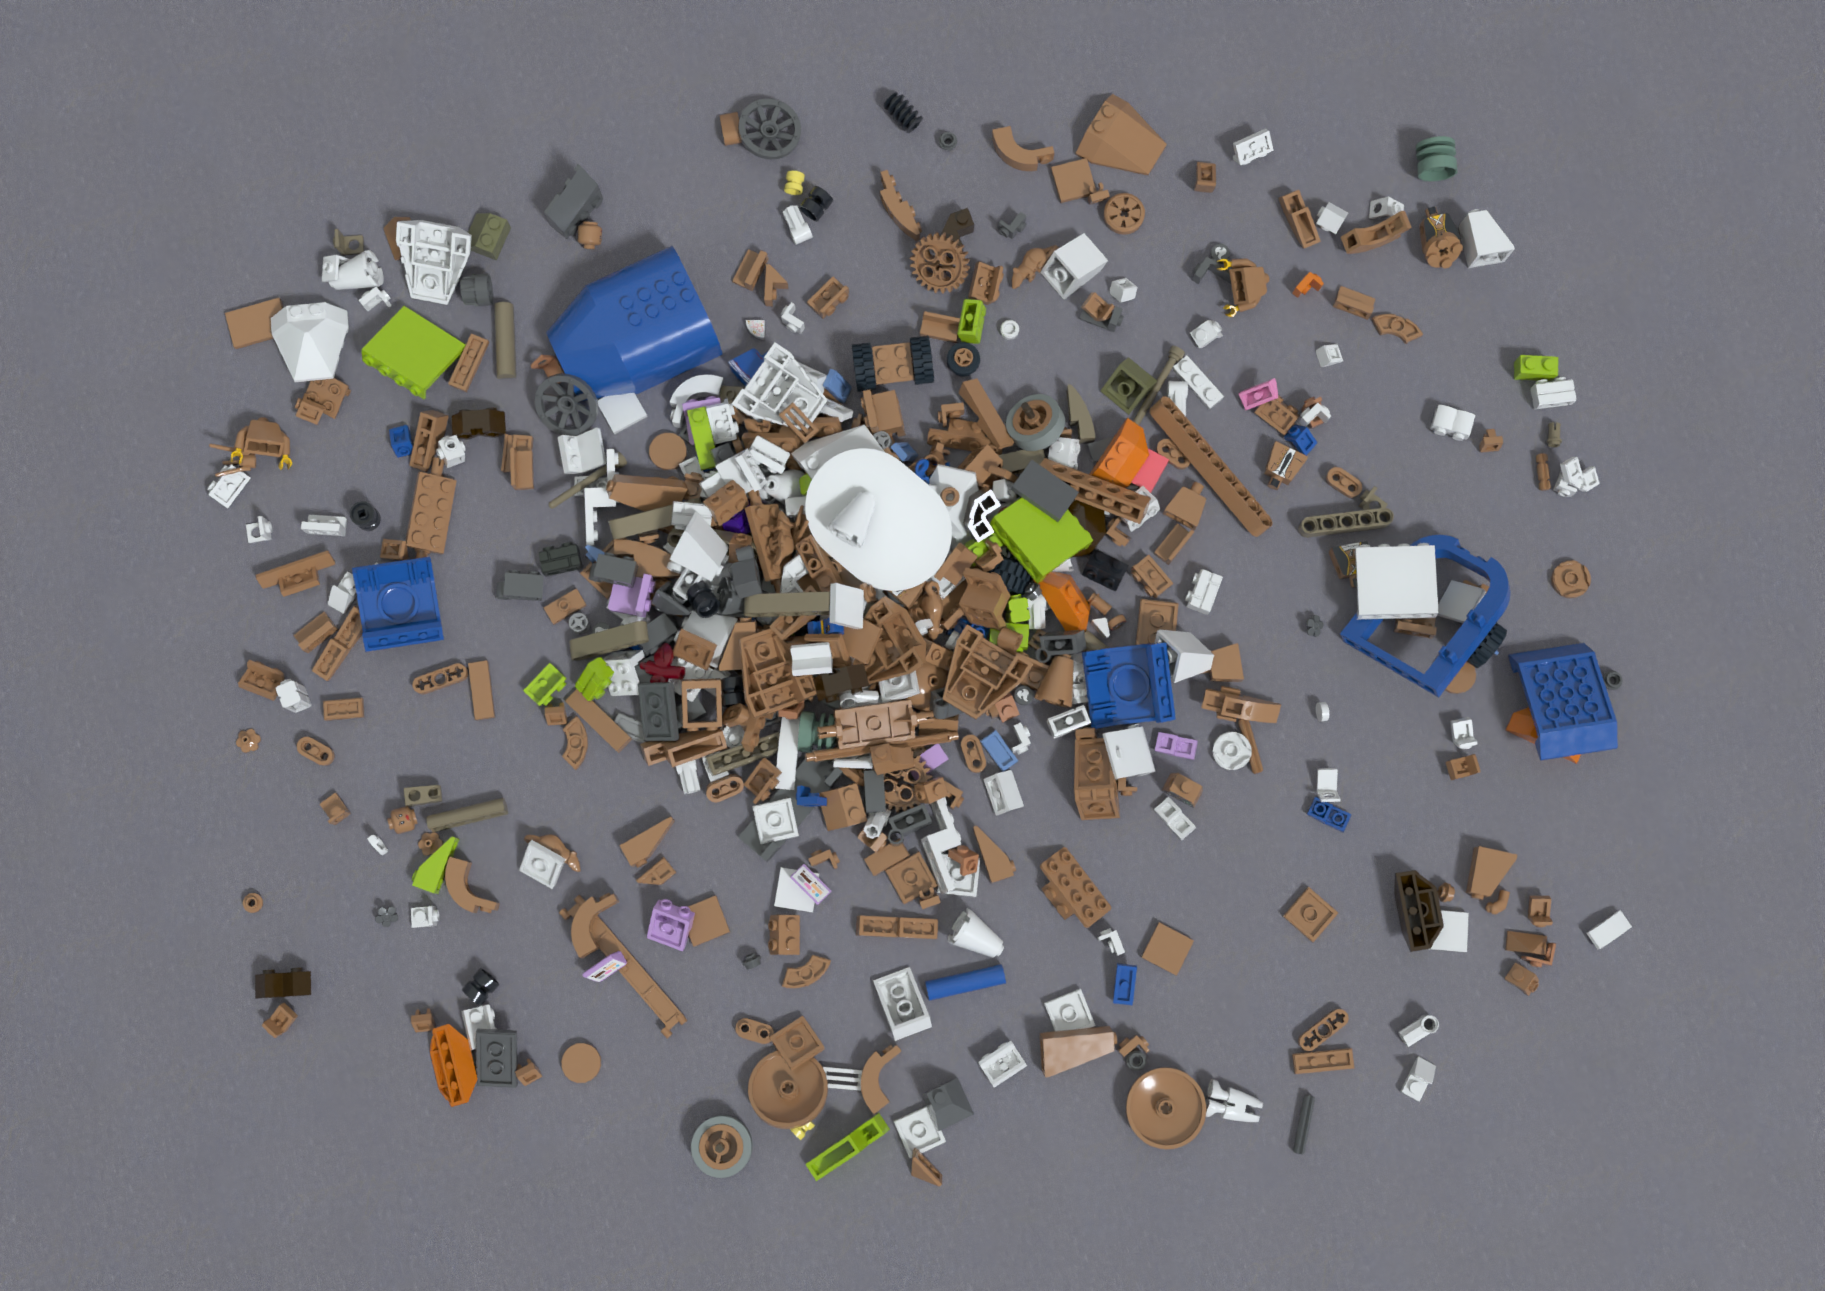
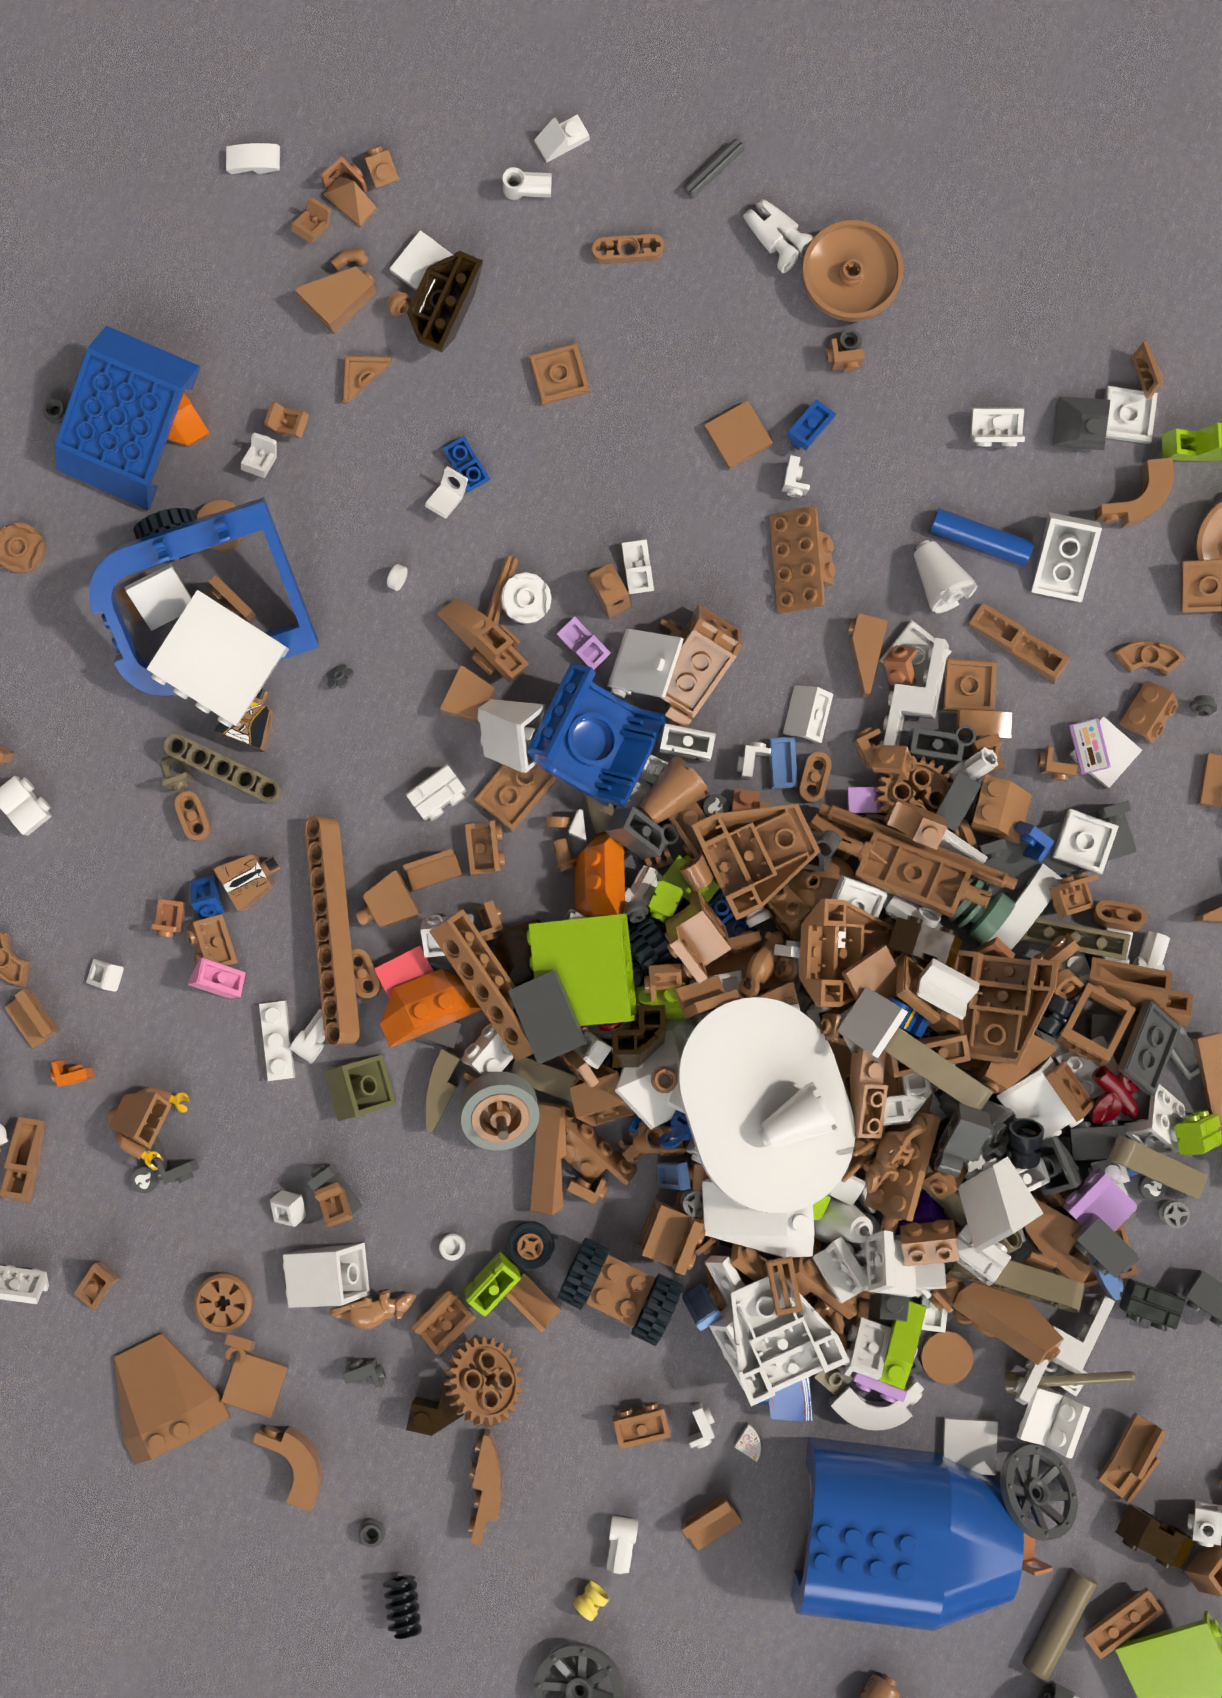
camera: 145 degrees left, 5 degrees up
medium nougat plate [544,588,587,625] -> none
medium nougat slope [764,264,789,306] -> none
black wheel [799,186,833,222] -> none
white tile [823,1067,863,1091] -> none
medium nougat tile [919,886,941,909] -> none
slope [1039,1026,1117,1078] -> none
white tile [1044,989,1095,1031] -> none
black bracket [1082,549,1129,591] -> none
dark tan piece [1133,346,1185,425] -> none
white bracket [1190,320,1223,348] -> none
medium nougat tile [1292,1048,1354,1074] -> none
white bracket [1299,403,1331,427] -> none
none -> medium nougat tile [343,355,392,404]

